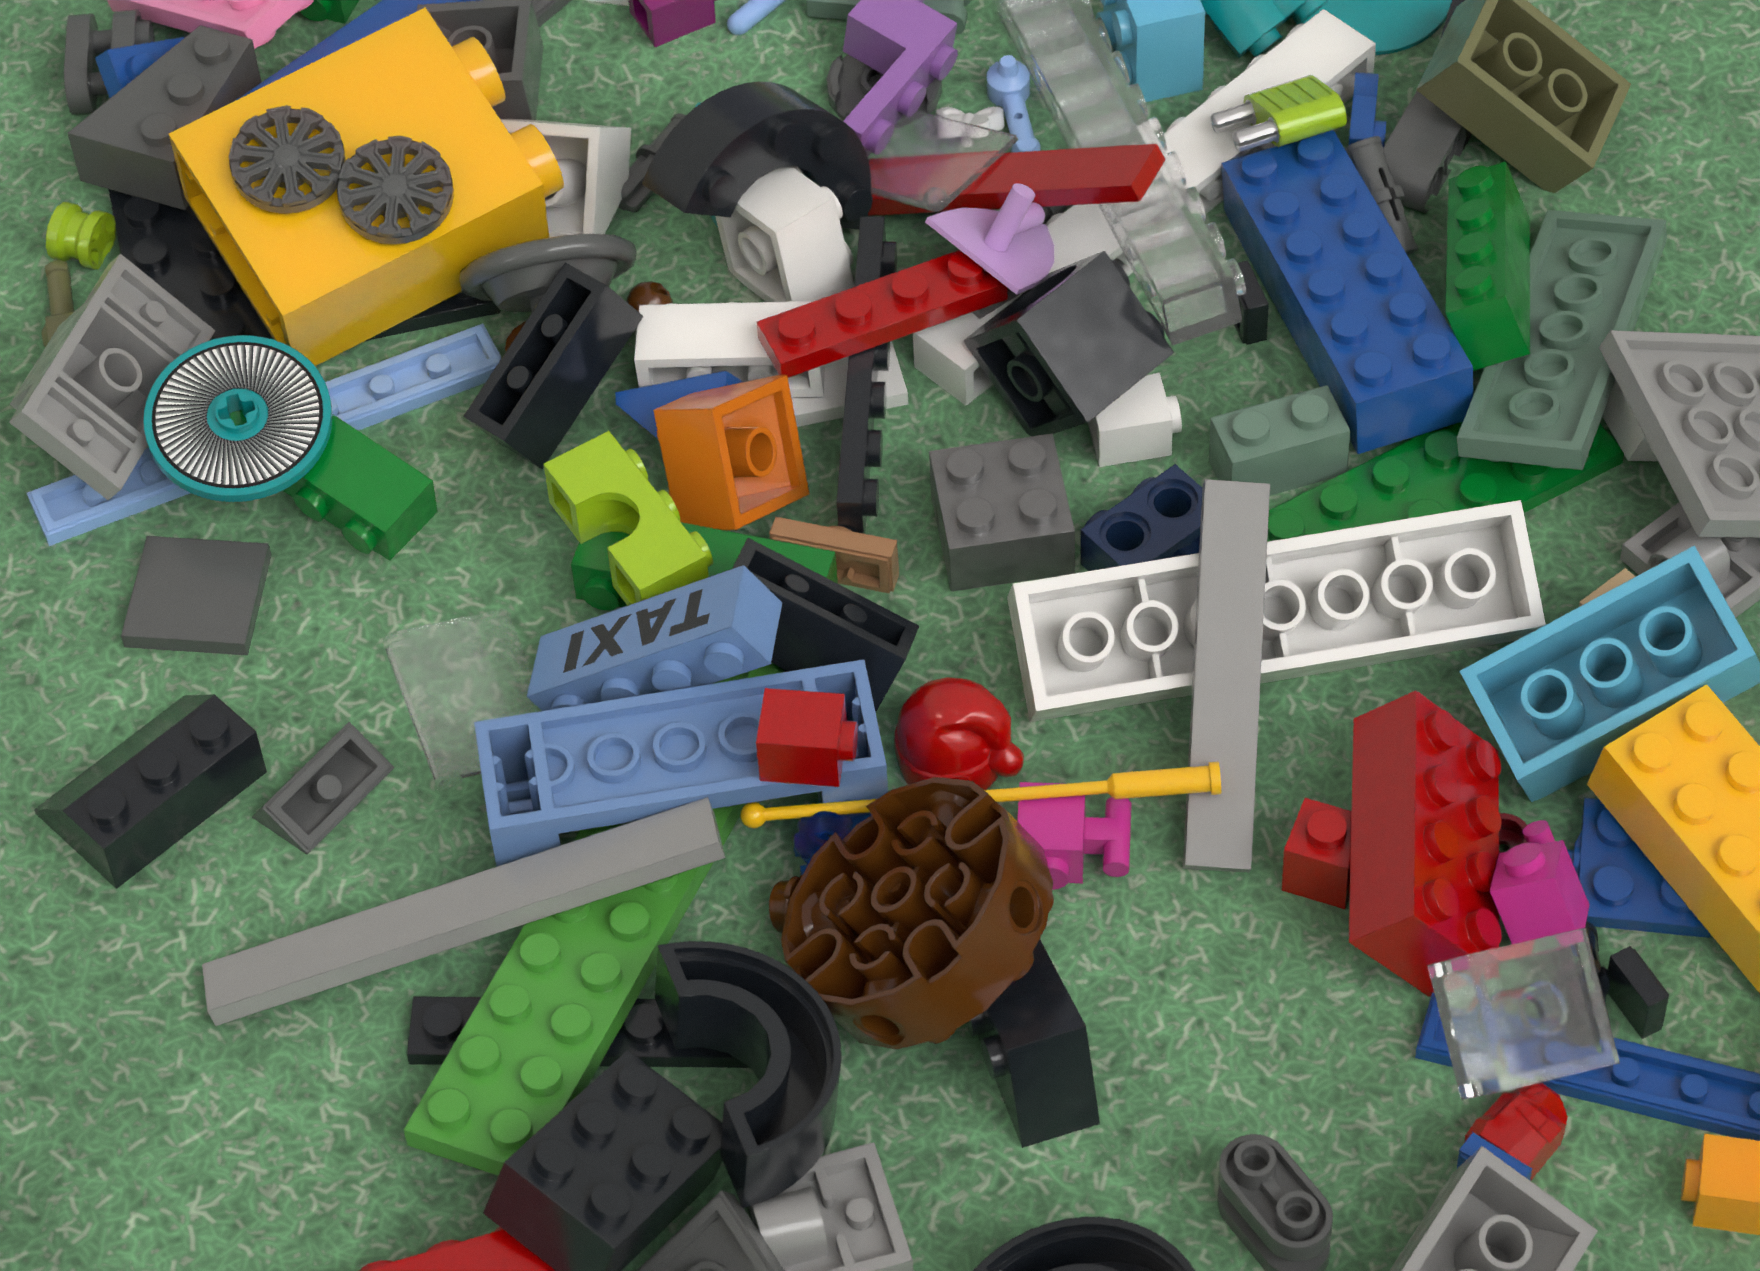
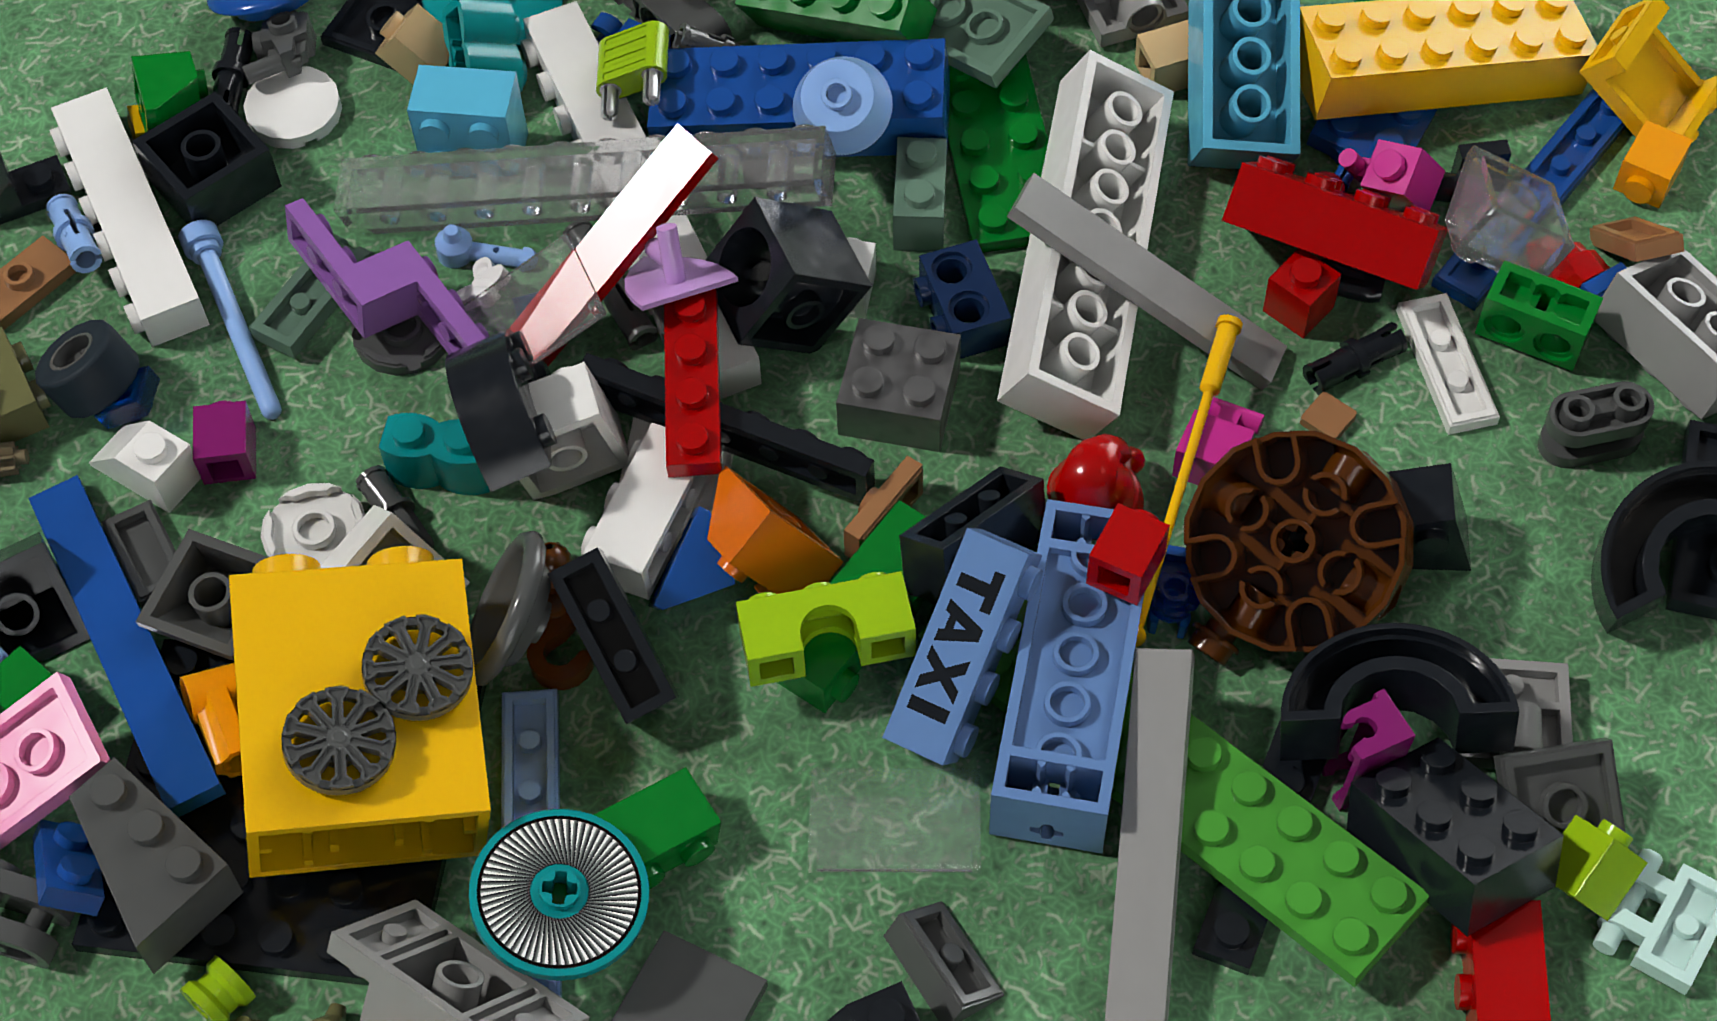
camera: 70 degrees left, 5 degrees up
none -> white tile [261,483,365,565]
none -> light blue cone [793,56,892,155]
none -> medium nougat piece [1300,392,1357,439]
none -> black pin [1303,322,1407,395]
none -> magenta hinge [1322,689,1416,811]
none -> white tile [1396,293,1500,435]
none -> green brick [1475,260,1603,372]
none -> medium nougat tile [1589,216,1684,262]

